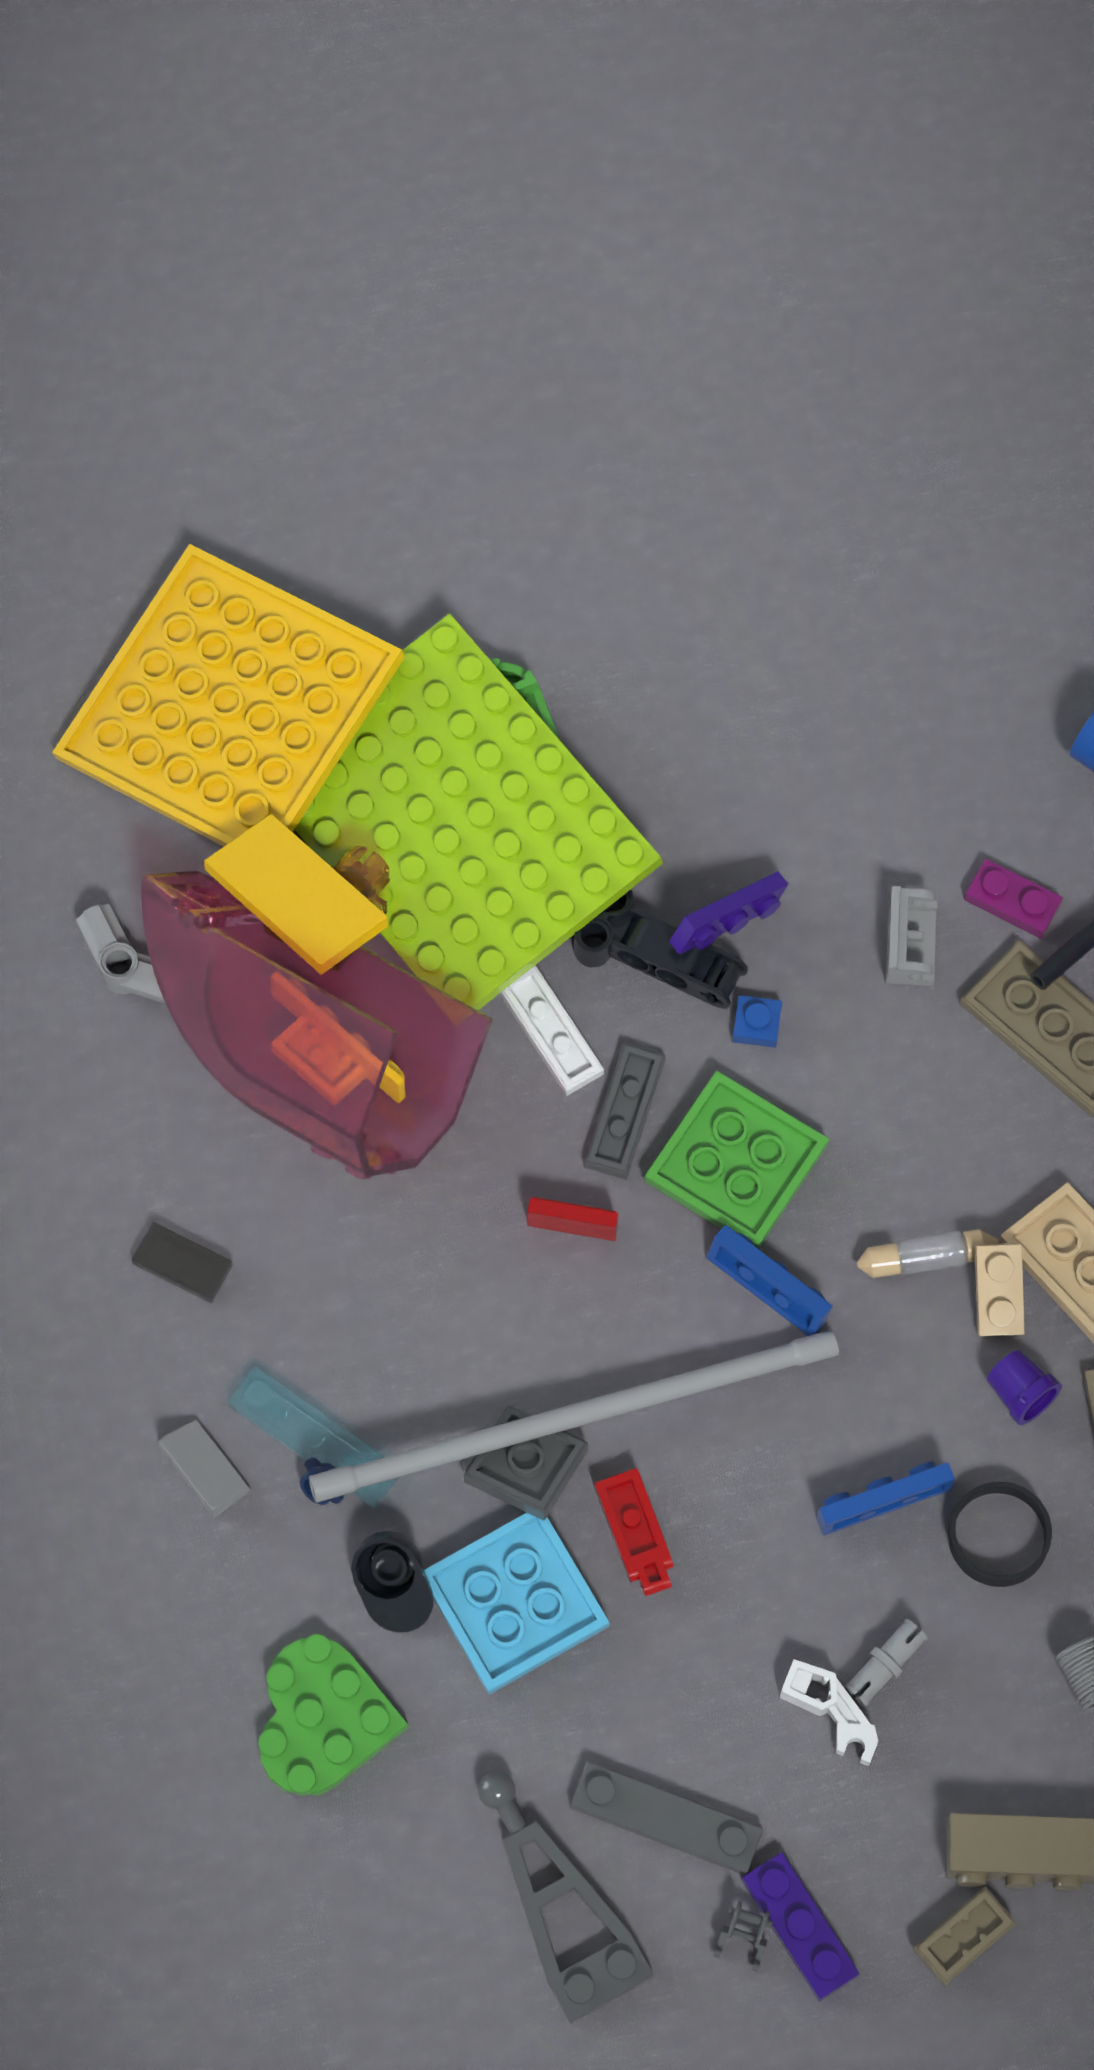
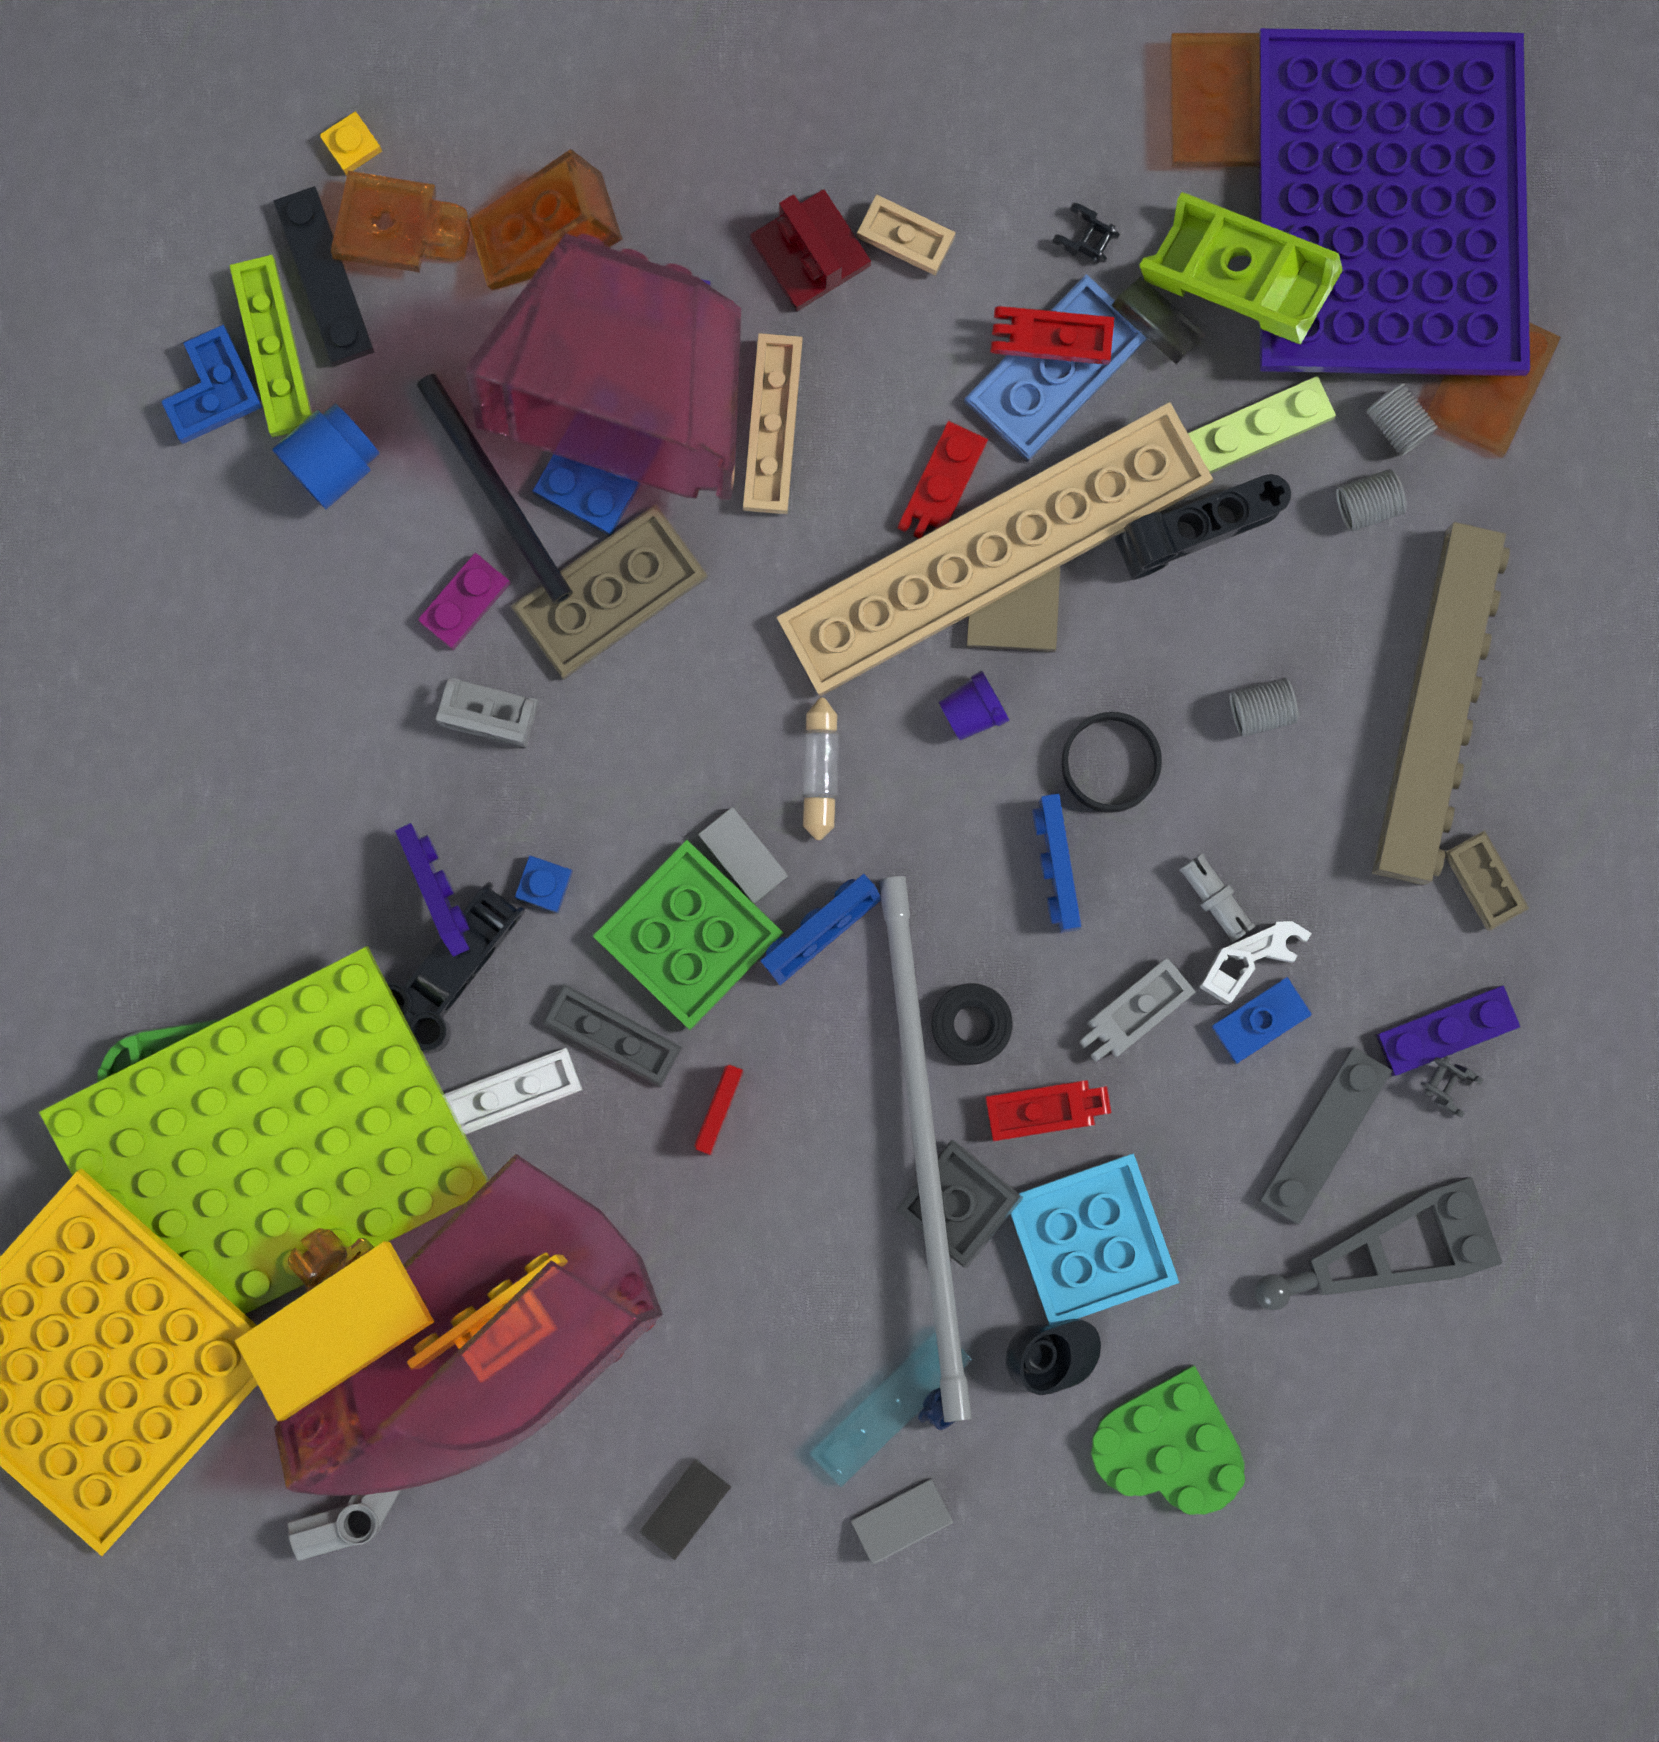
camera: 80 degrees left, 15 degrees up
tan plate [974,1243,1025,1336] -> none
none -> light grey tile [698,807,789,904]
none -> black tyre [931,983,1013,1065]
none -> light grey hinge [1079,957,1196,1062]
none -> blue plate [1211,977,1312,1064]

